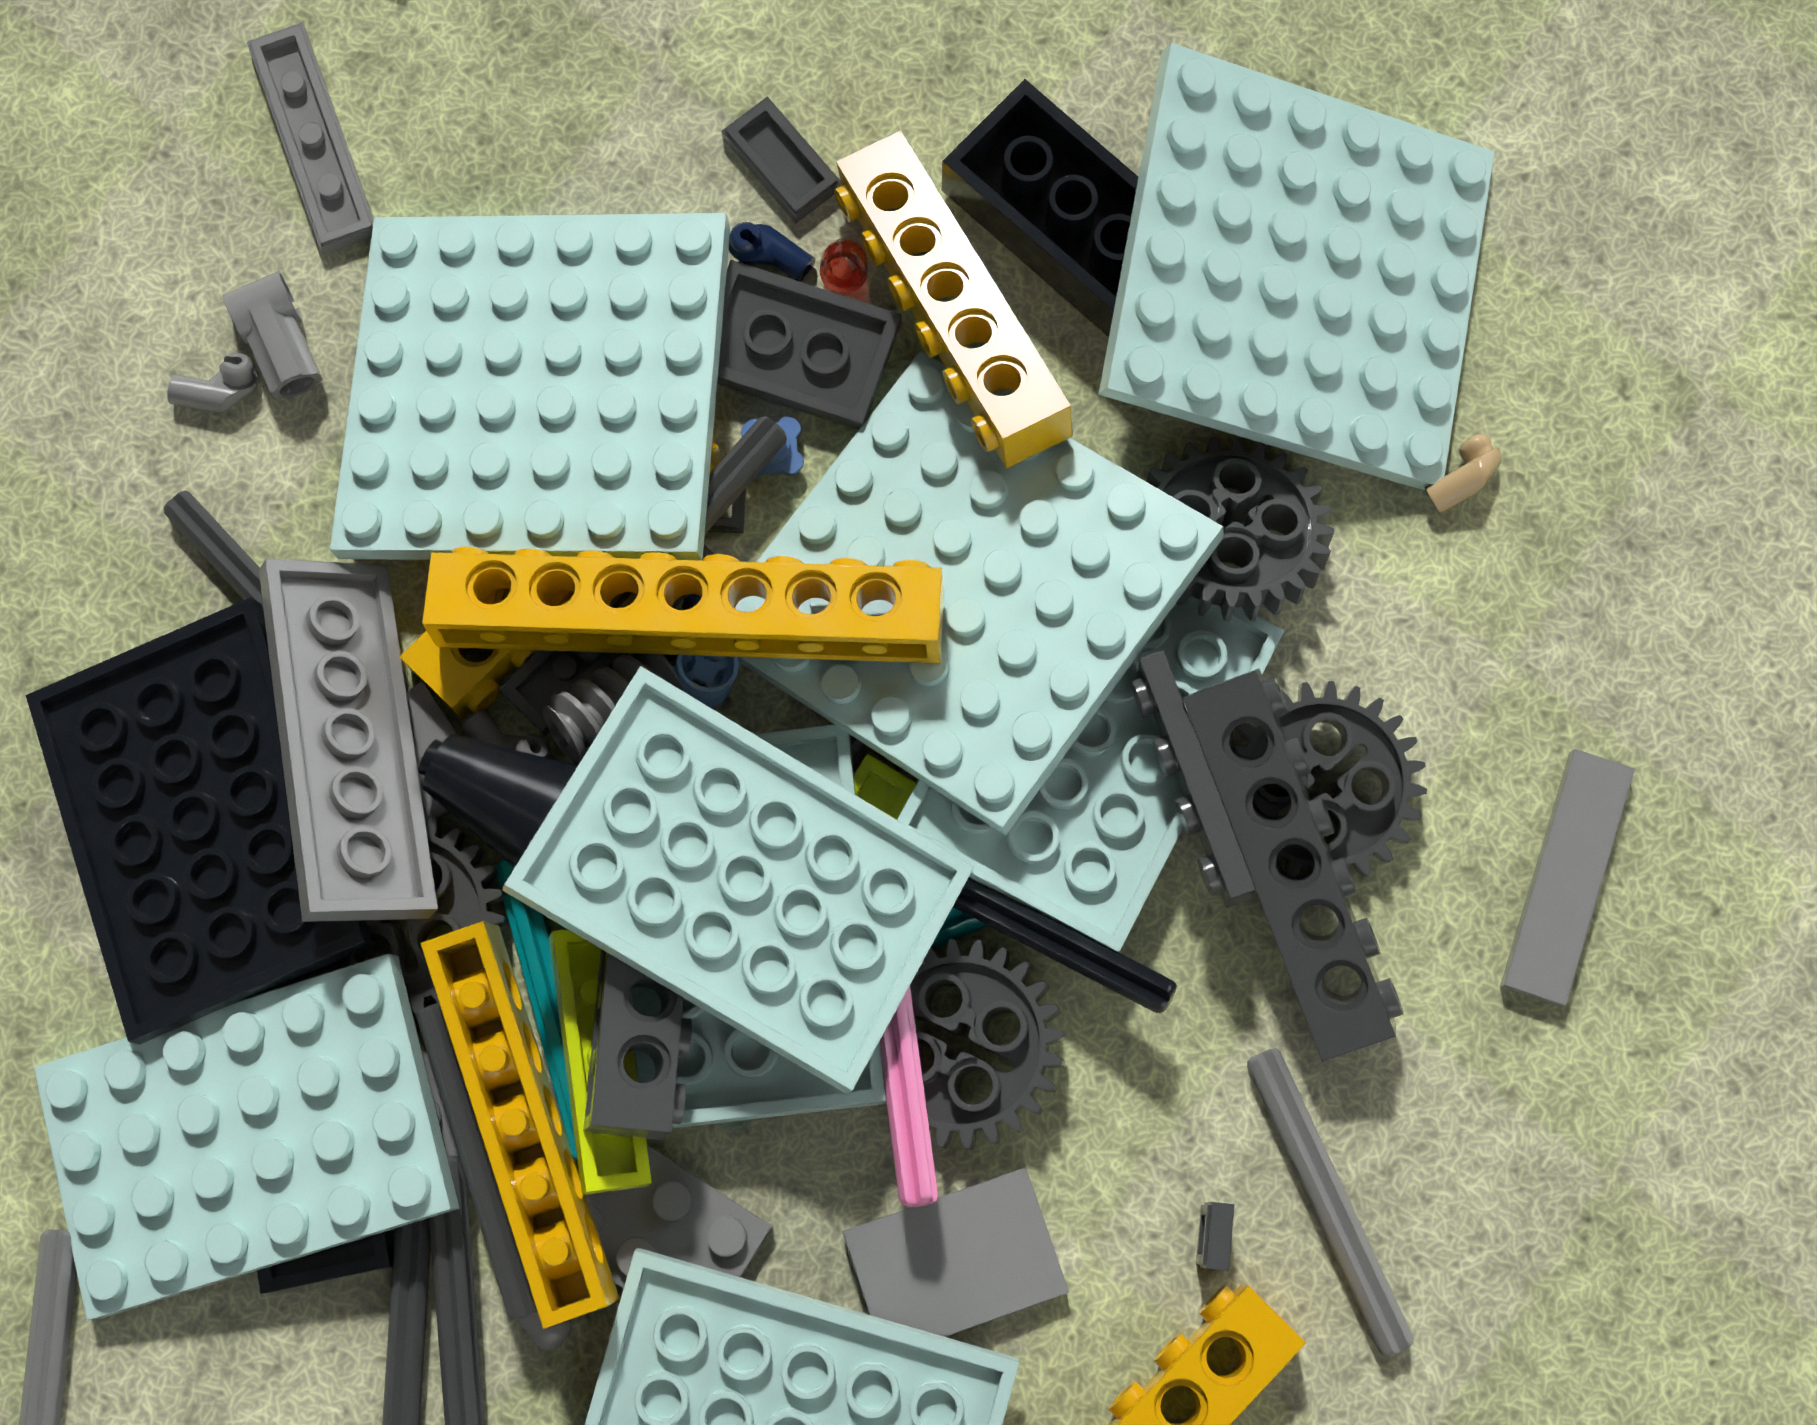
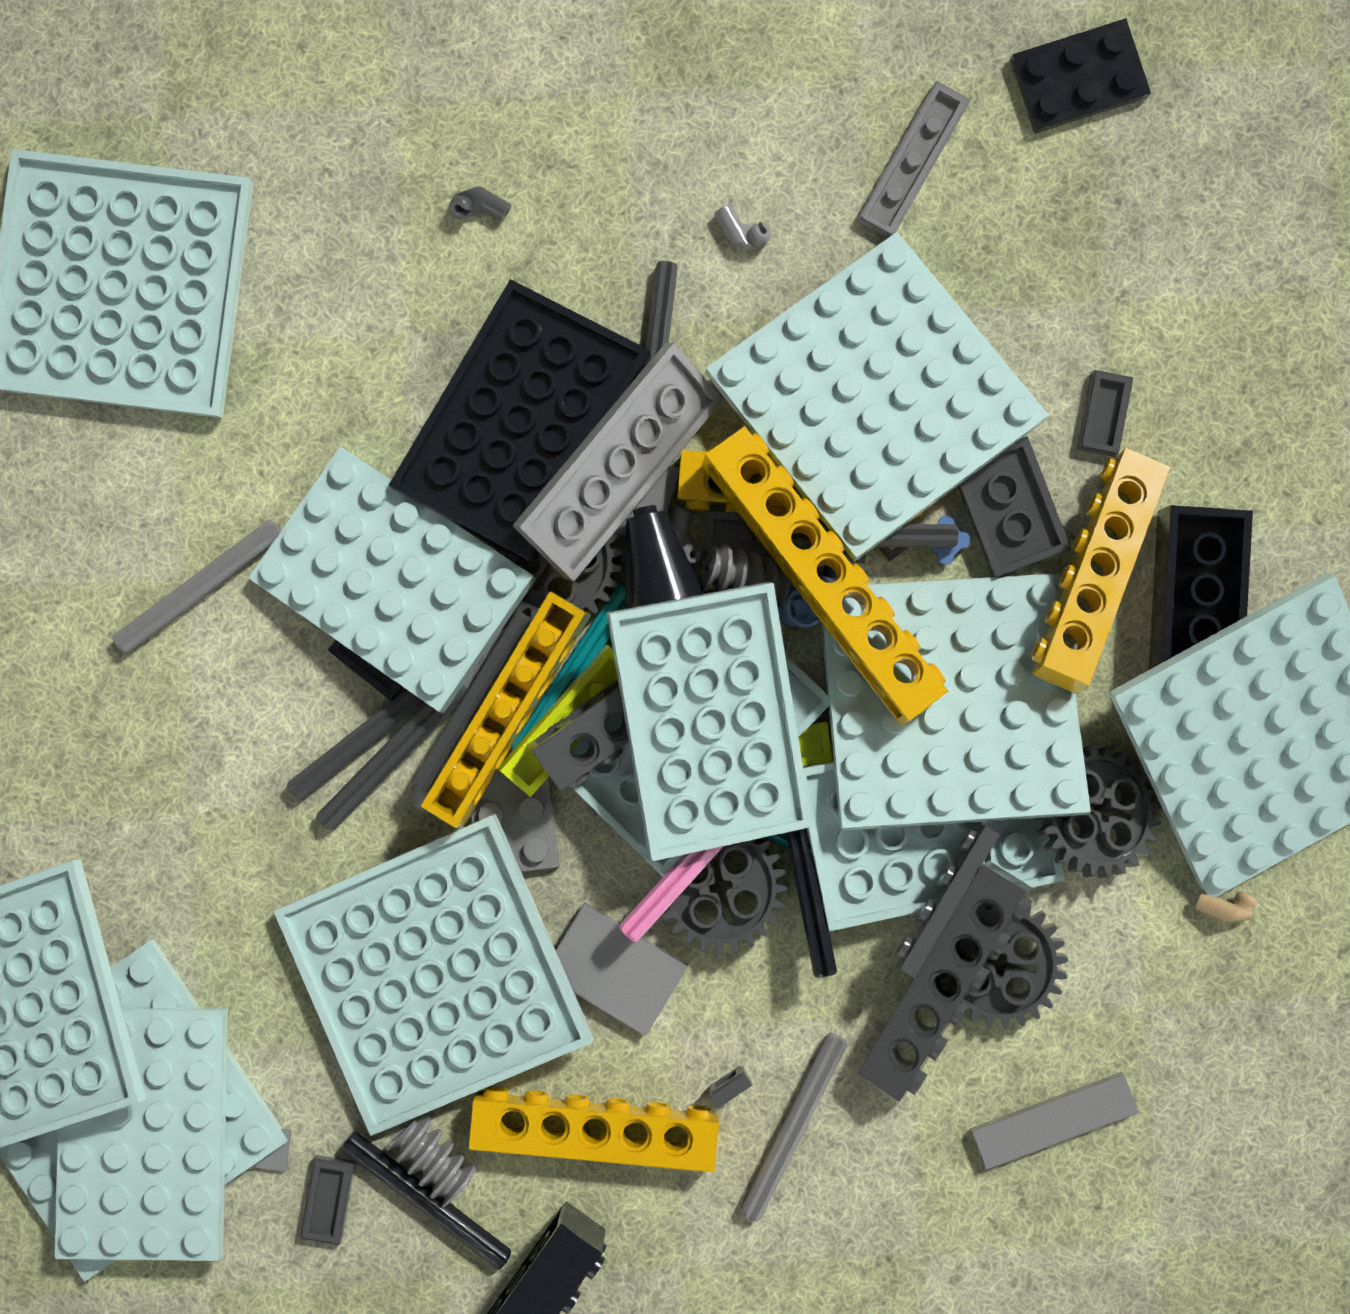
camera: 55 degrees right, 10 degrees up
light grey piece [222,271,323,400] -> none
dark blue arm [728,222,816,282] -> none
clear red hinge [819,239,868,293] -> none

